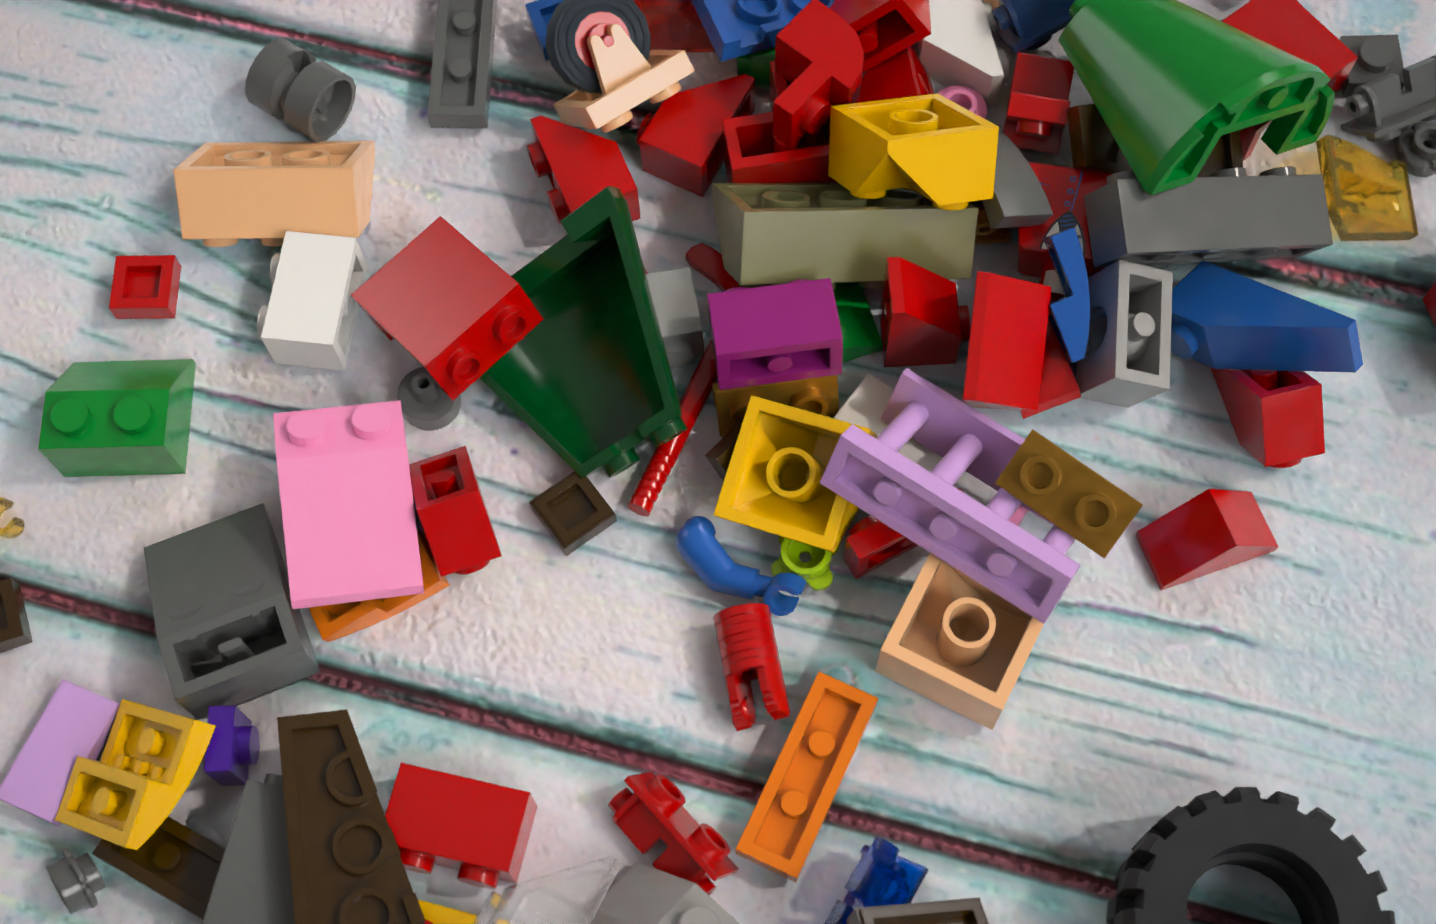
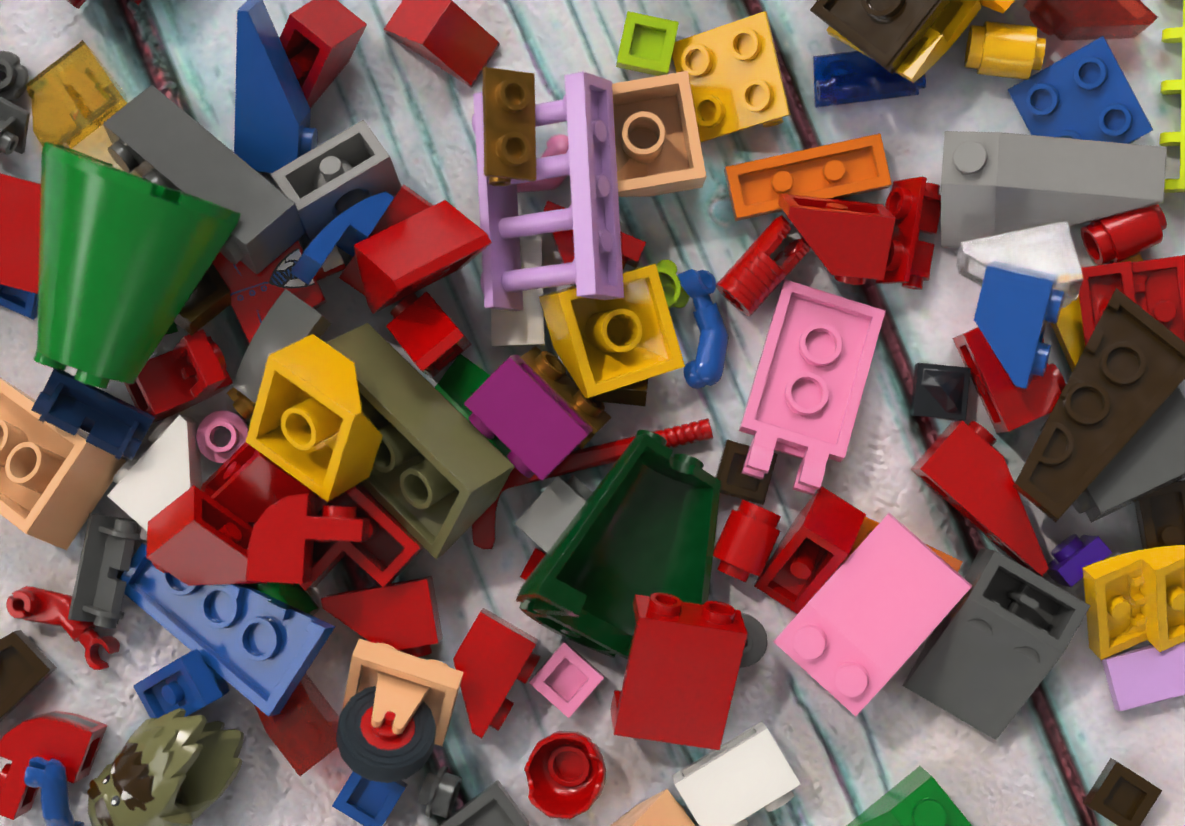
camera: 130 degrees left, 20 degrees up
none -> dark grey plate [418,766,462,819]
none -> red hair [524,731,606,819]
none -> bright pink plate [529,641,604,718]
none -> lime plate [616,11,679,76]
none -> yellow hinge [672,11,791,143]
none -> red brick [713,499,781,583]
none -> bright pink tile [739,279,886,496]
none -> red slope [778,194,896,285]
none -> black tile [910,363,971,421]
none -> red slope [911,420,1049,576]
none -> blue slope [974,261,1065,389]

